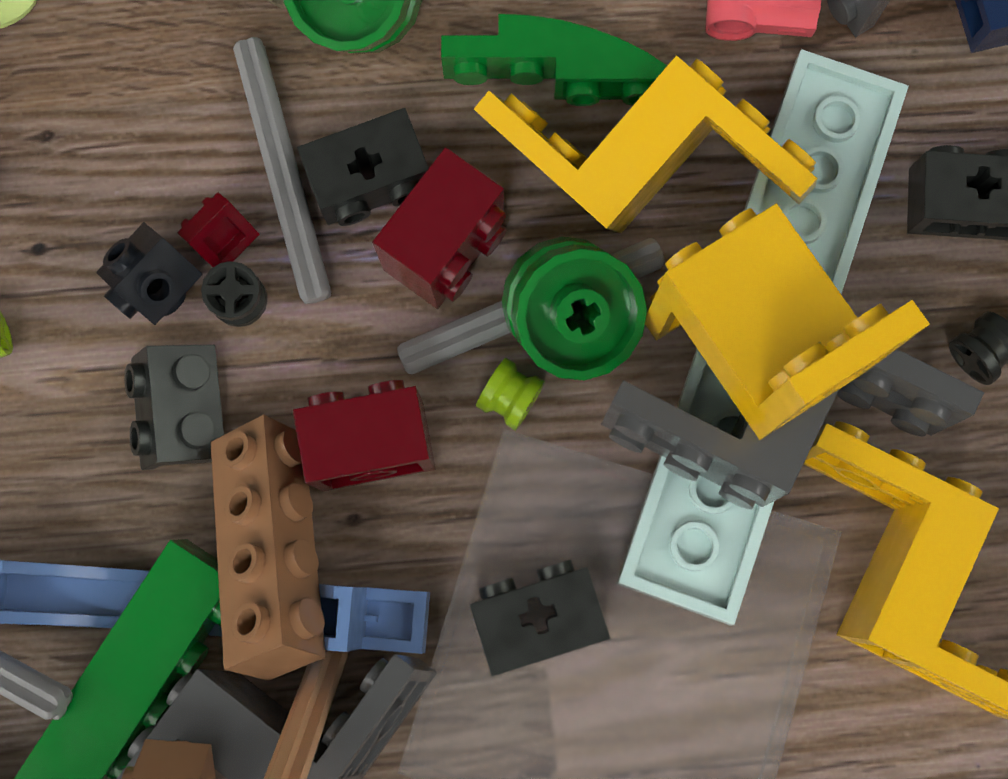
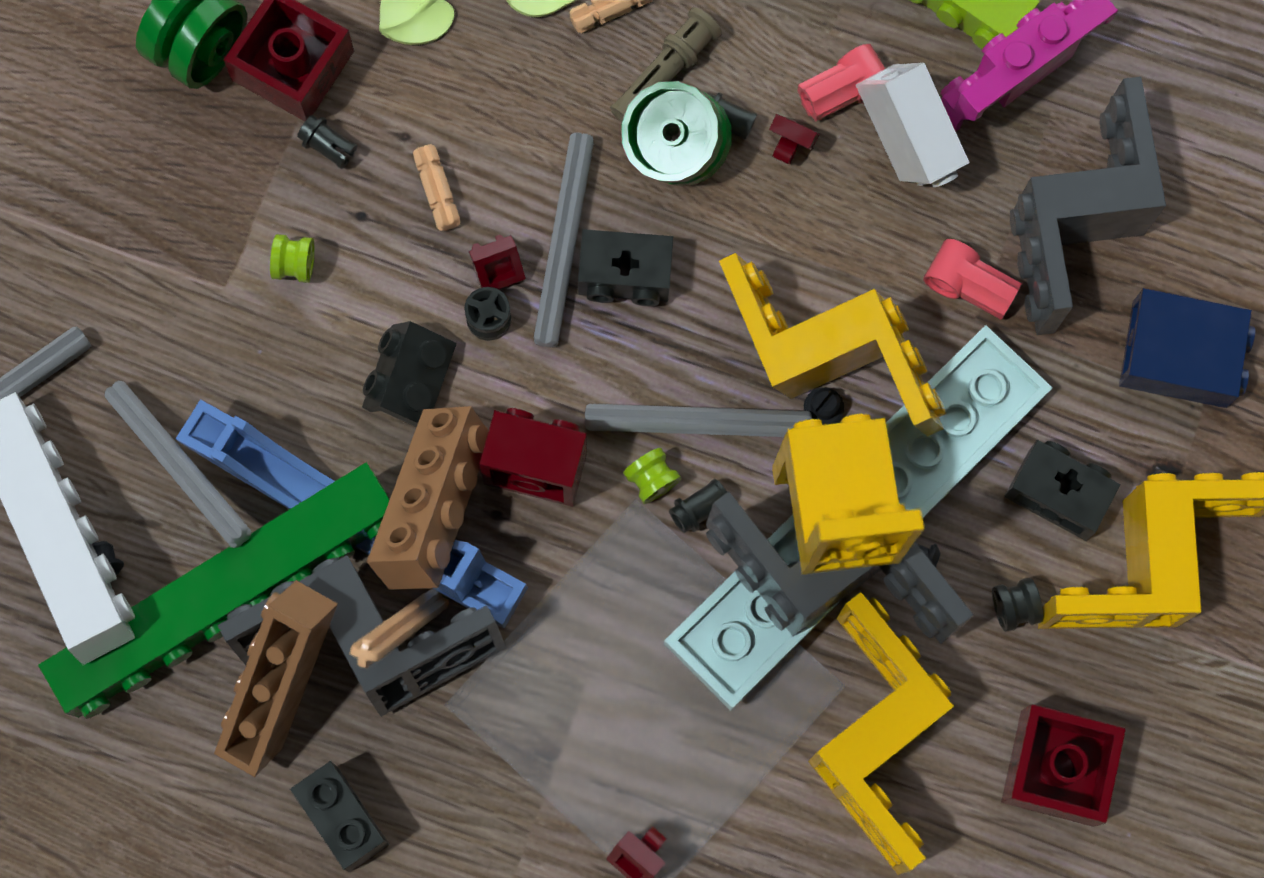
camera: 20 degrees right, 5 degrees down
black brick [96,222,203,325] -> none
dark red brick [372,147,507,310] -> none
green slope [441,14,667,106] -> none
pearl dark grey brick [470,559,611,677] -> none
green wheel [502,236,647,381] -> none
none -> light nougat axle [413,144,461,231]
none -> pearl dark grey pin [669,479,727,533]
none -> black piece [804,387,844,425]

